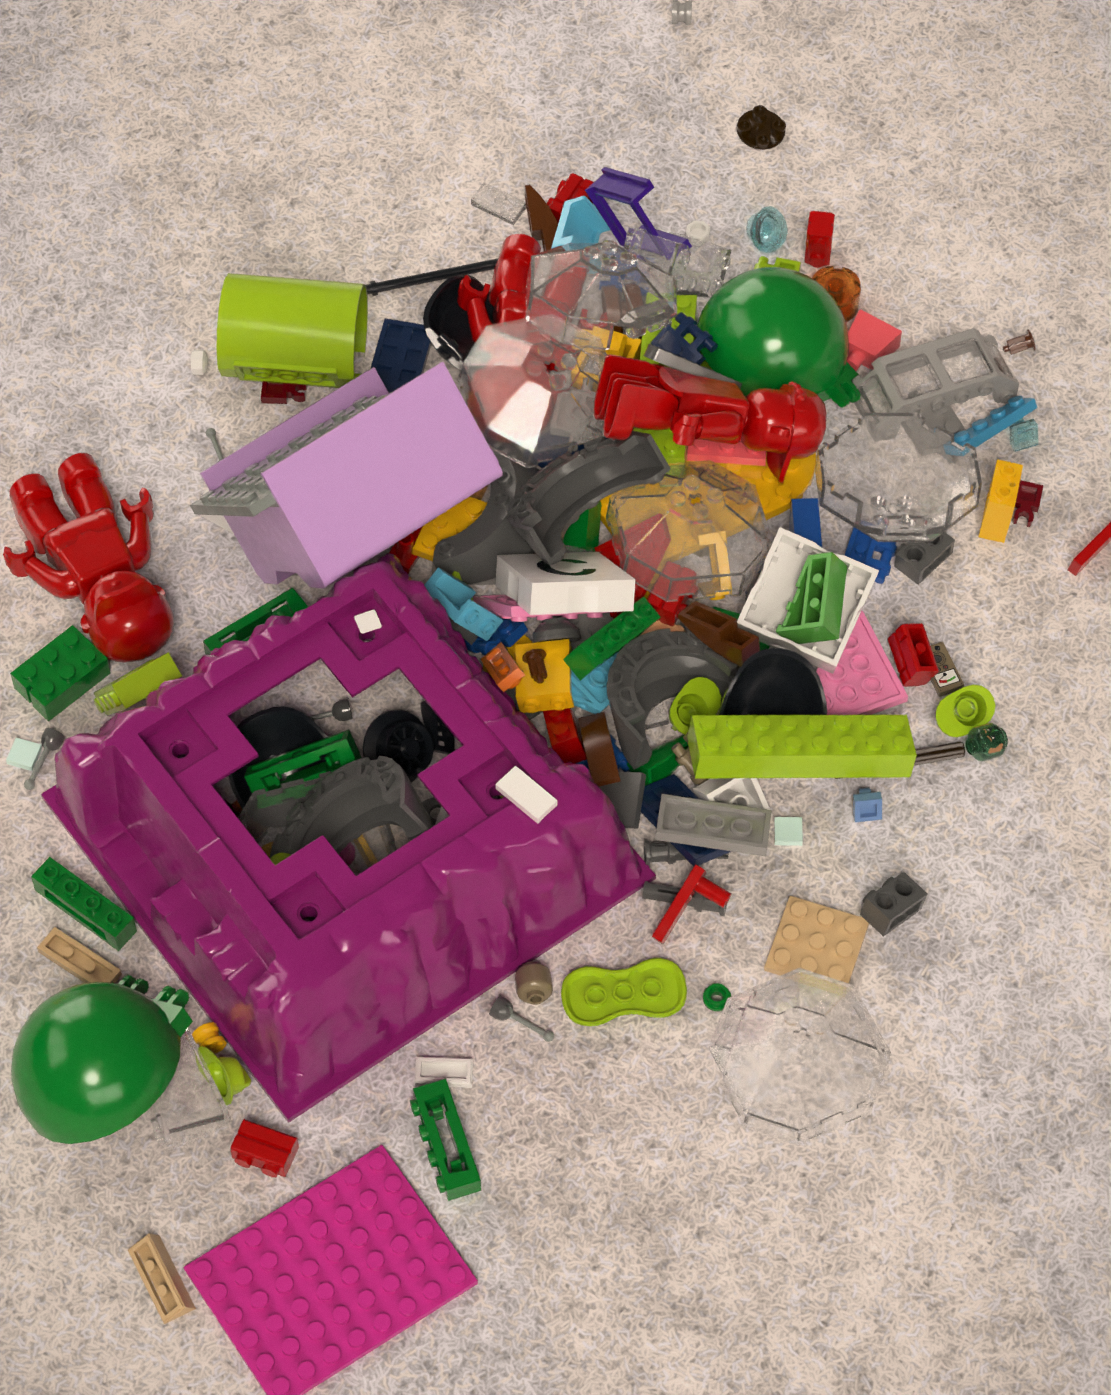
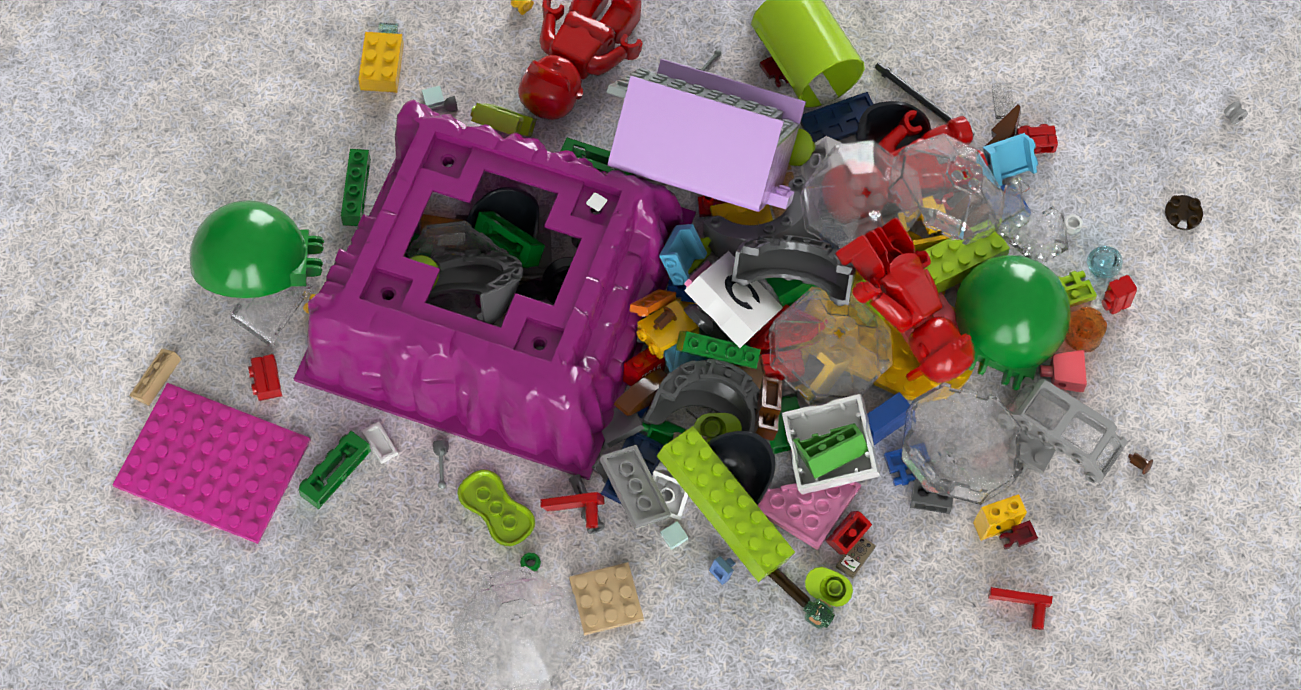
camera: 55 degrees right, 5 degrees up
green piece [10,625,111,722] -> none
tan plate [37,927,122,983] -> none
lime piece [195,1046,251,1105] -> none
white tile [496,766,557,824] -> none
dark tan head [515,961,553,1005] -> none
dark purple piece [585,167,692,260] -> none
dark grey beam [644,344,742,389] -> none
dark blue plate [650,312,718,365] -> none
dark grey brick [860,872,928,937] -> none
dark azure plate [945,396,1038,455] -> none
clear light blue tile [1009,418,1039,452] -> none

